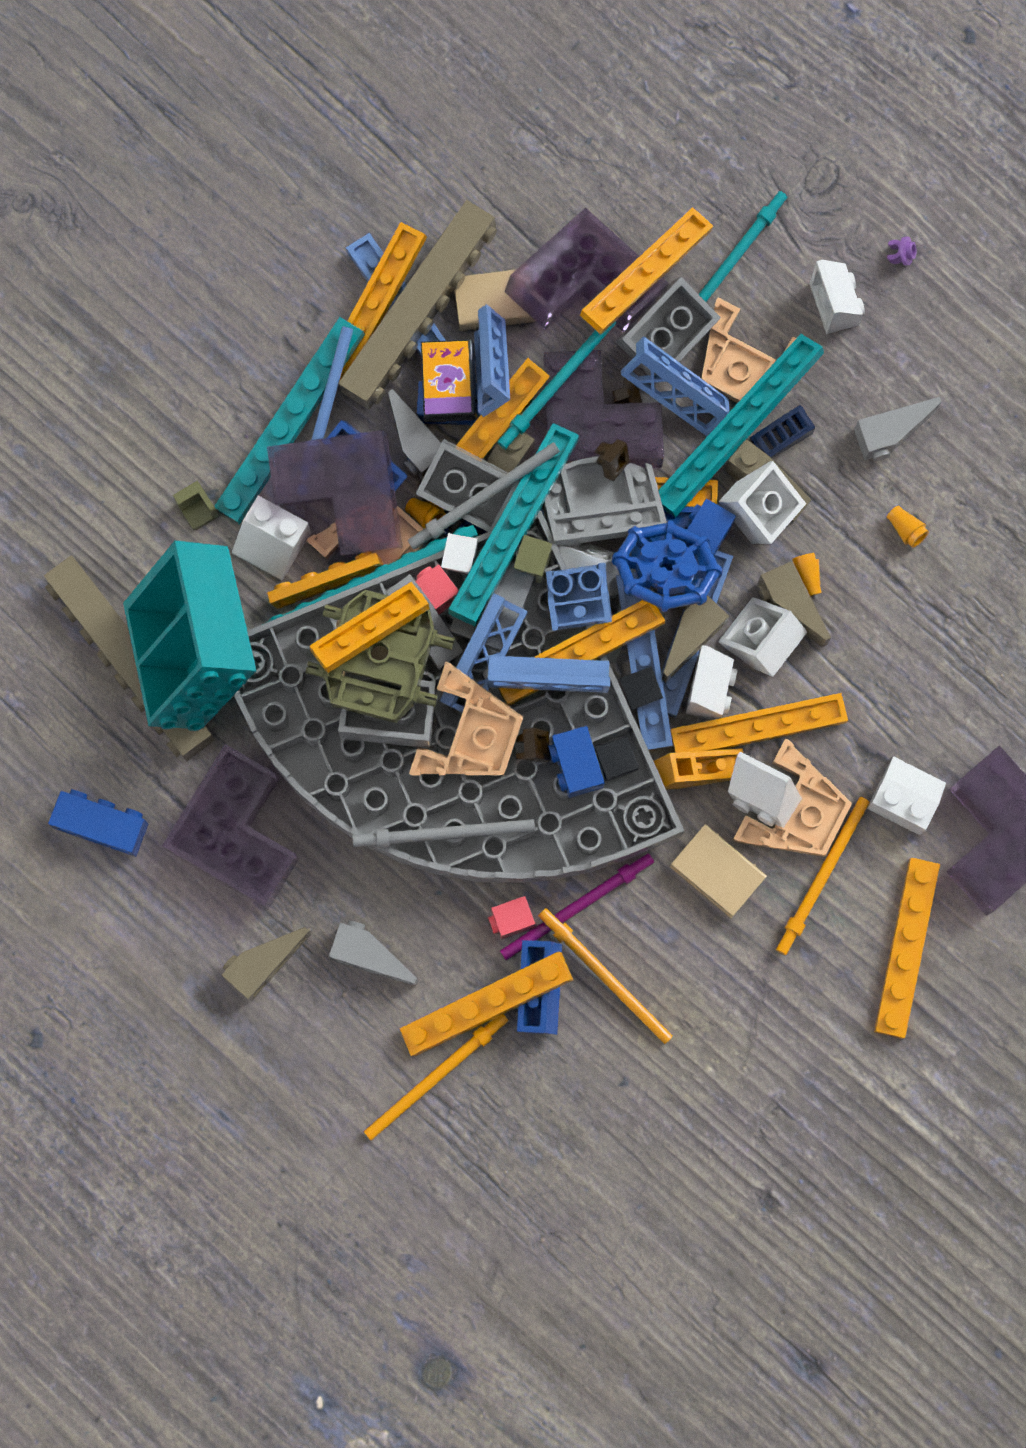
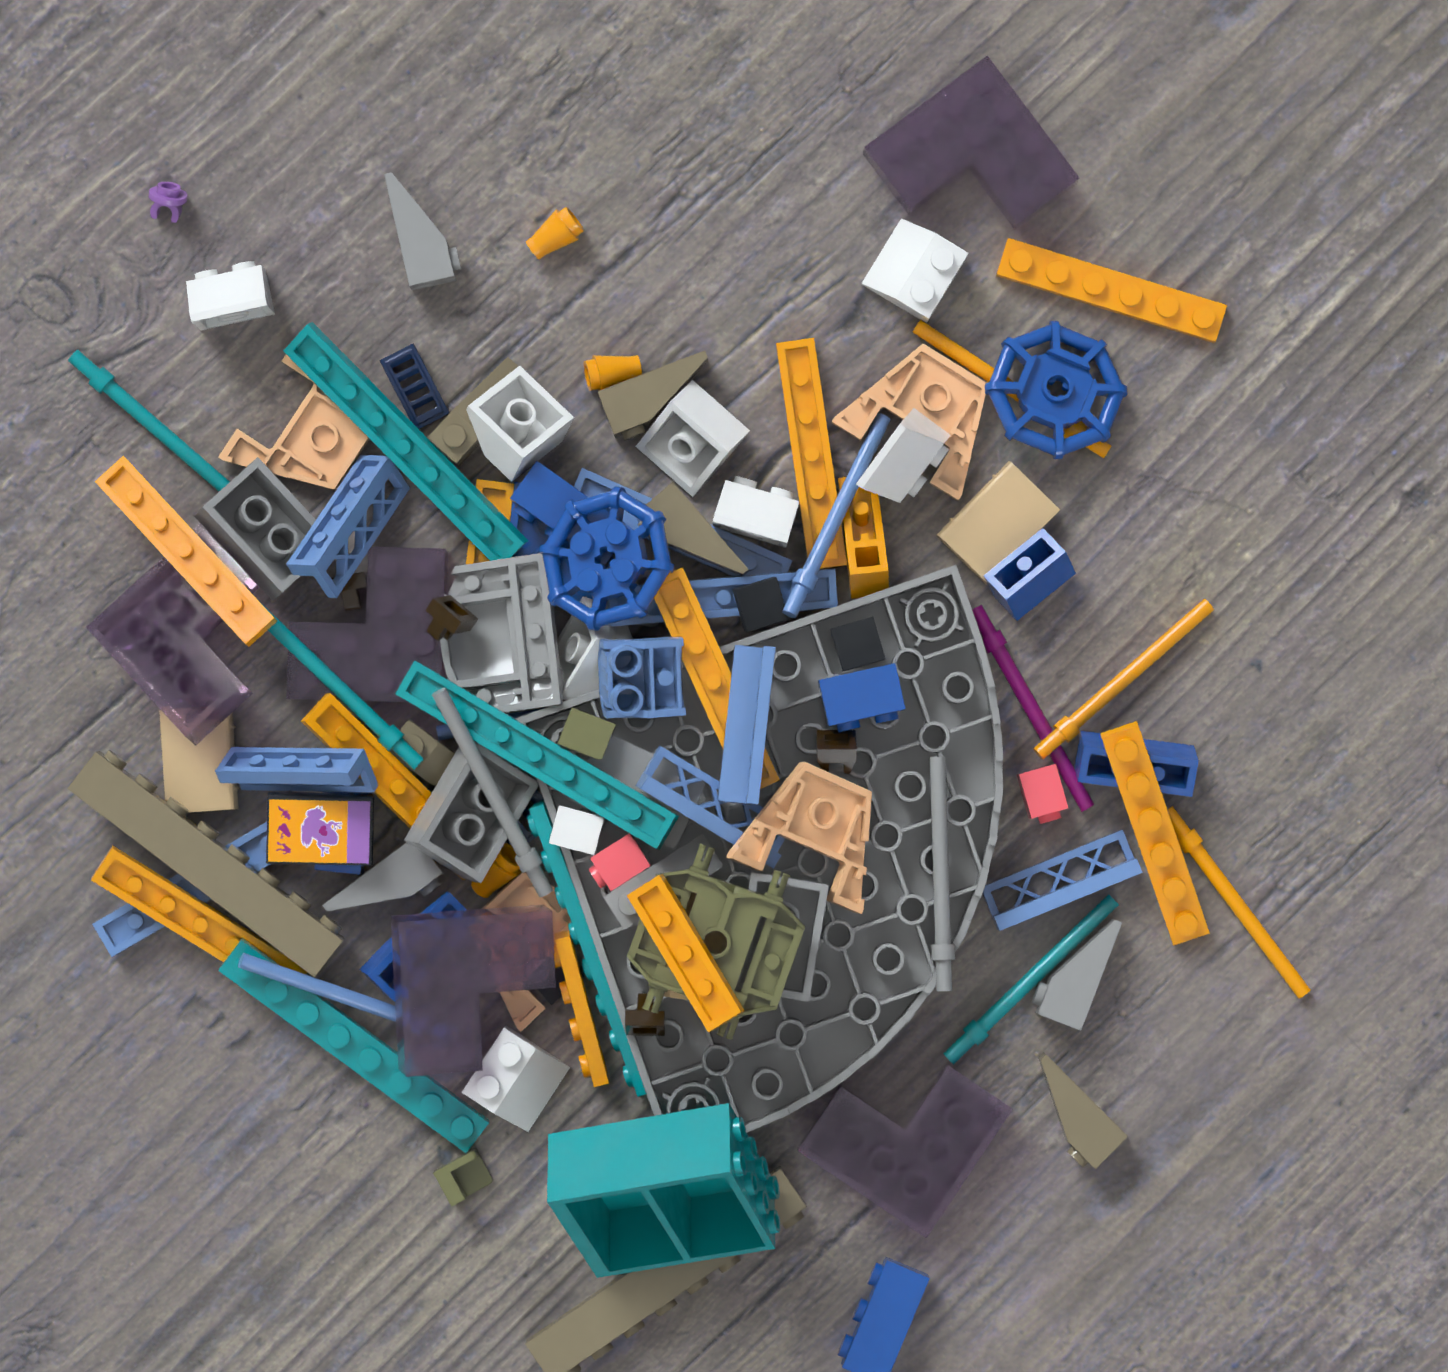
camera: 85 degrees left, 10 degrees up
none -> dark brown tile [625,993,665,1036]
none -> medium blue bar [782,413,891,618]
none -> teal bar [943,894,1119,1065]
none -> medium blue fence [983,830,1143,931]
none -> blue brick [984,528,1076,621]
none -> blue plate [985,321,1127,459]

